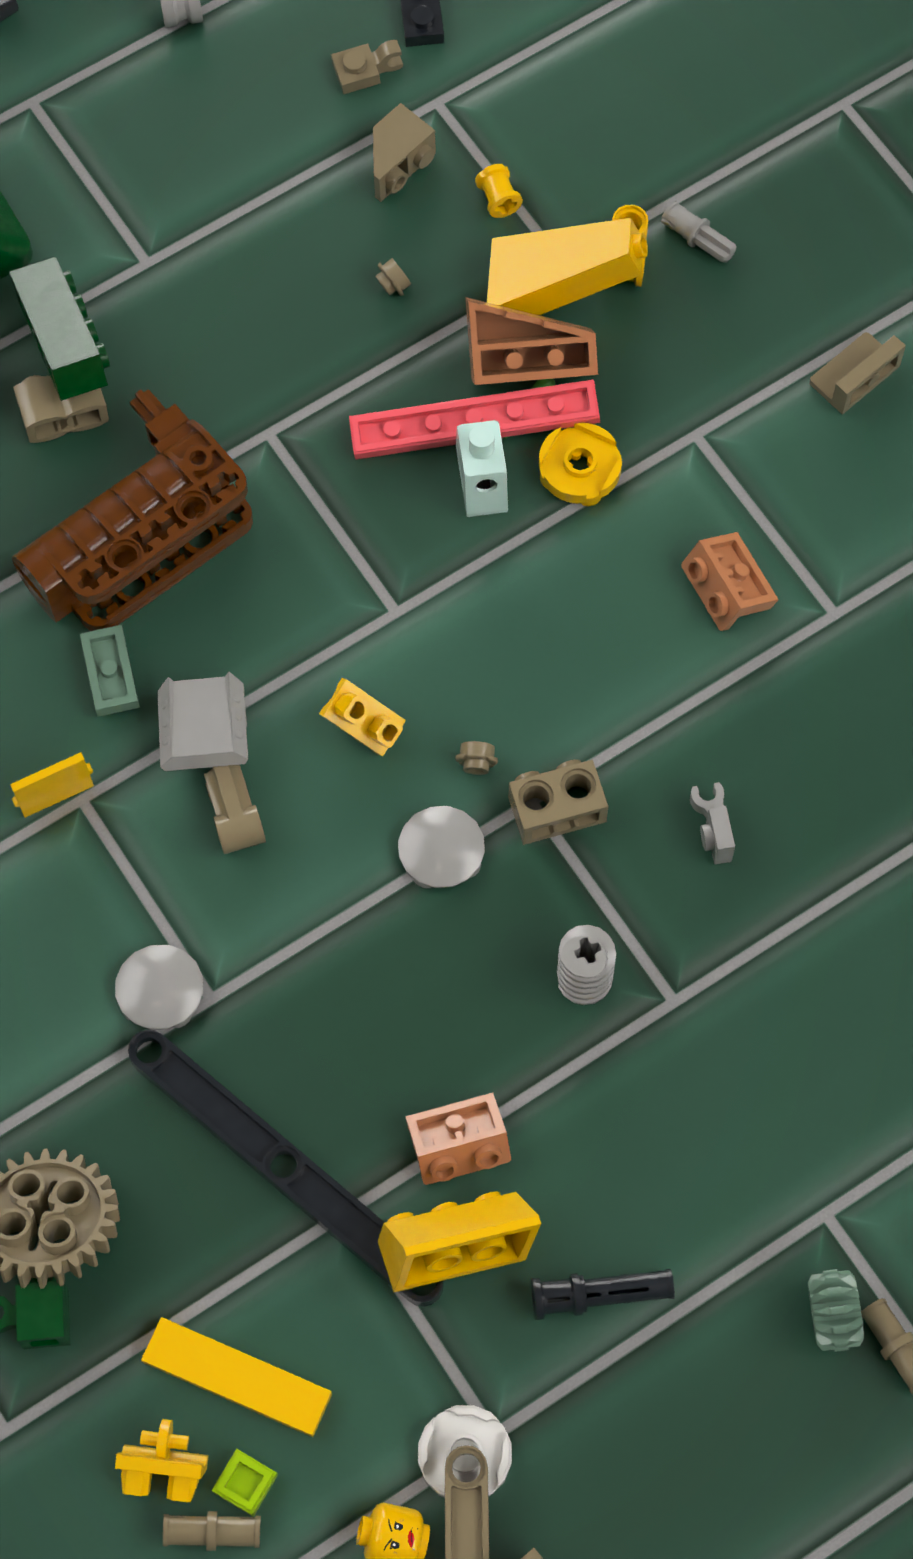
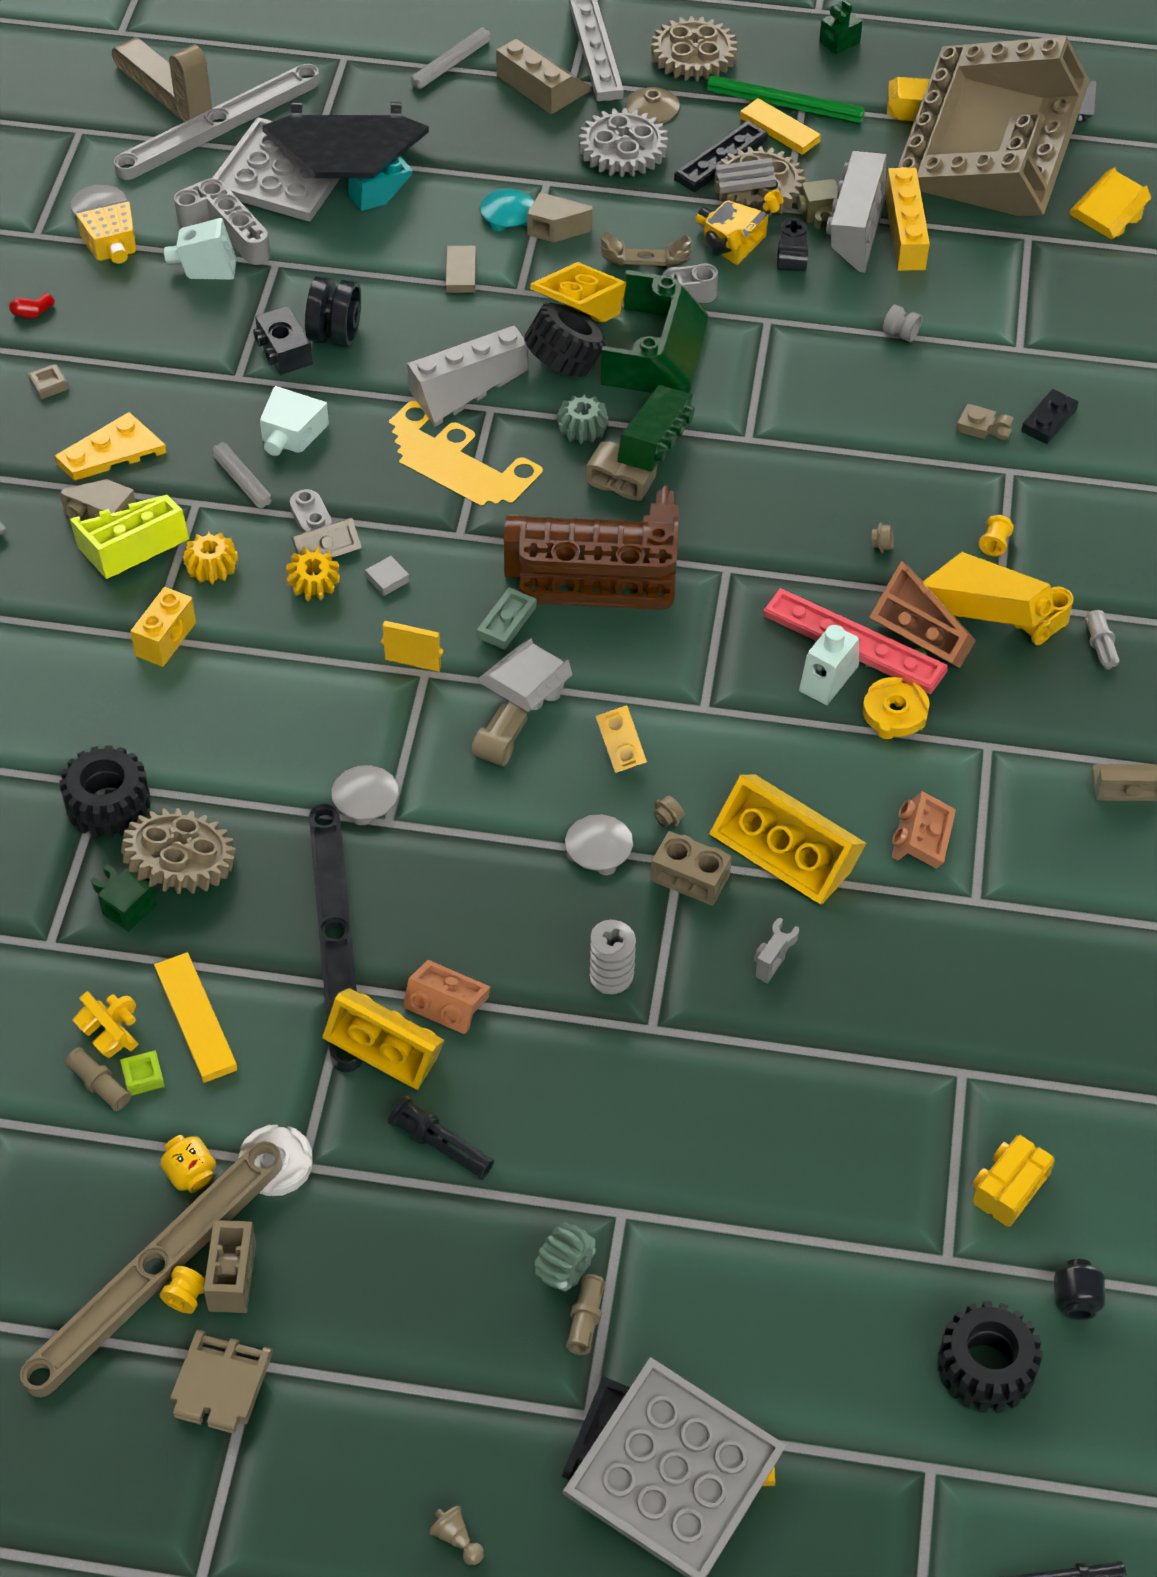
camera: 40 degrees right, 15 degrees down
dark tan slope [373,103,436,202] -> none
none -> yellow slope [709,774,867,904]

